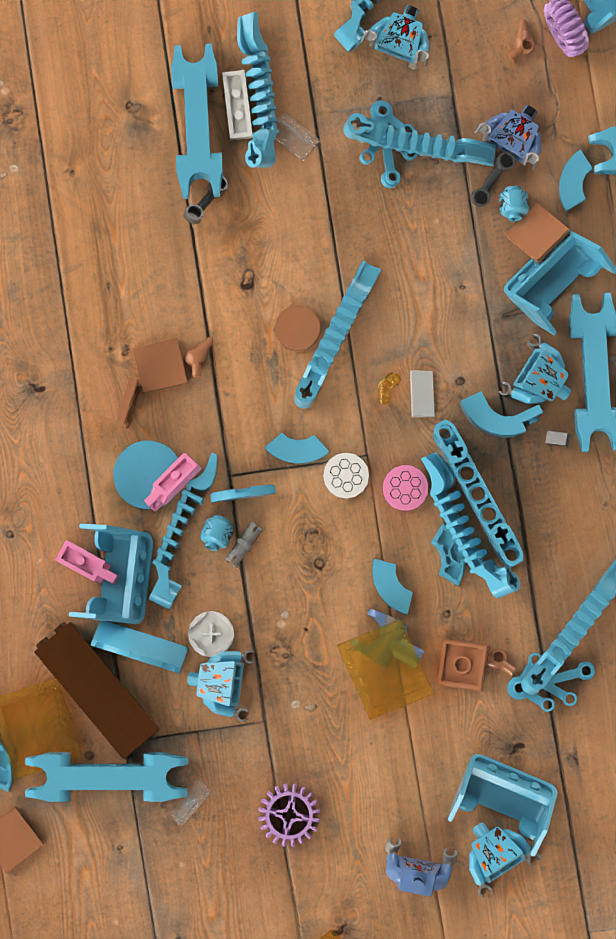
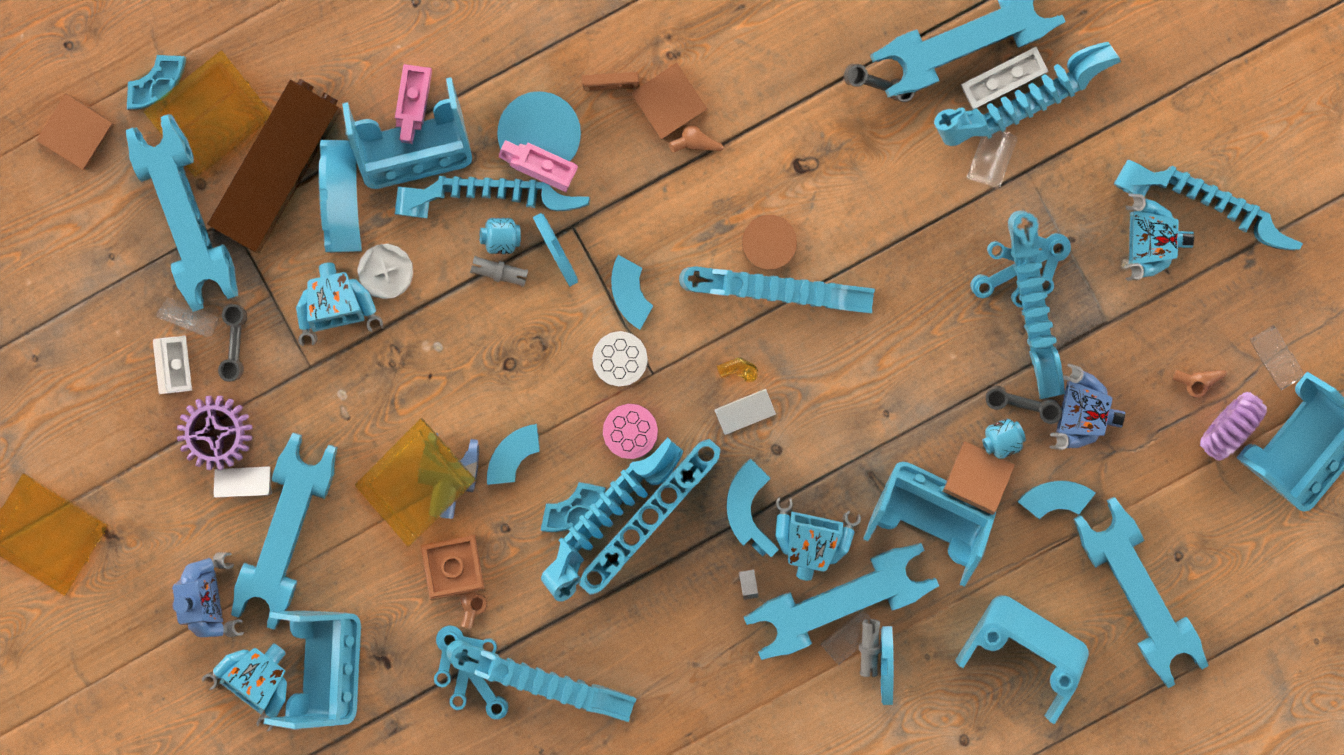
camera: 80 degrees right, 5 degrees up
none -> white slope [153,336,192,394]
none -> white slope [214,467,272,497]
none -> dark grey bar [218,304,247,382]
none -> medium azure piece [231,433,338,630]

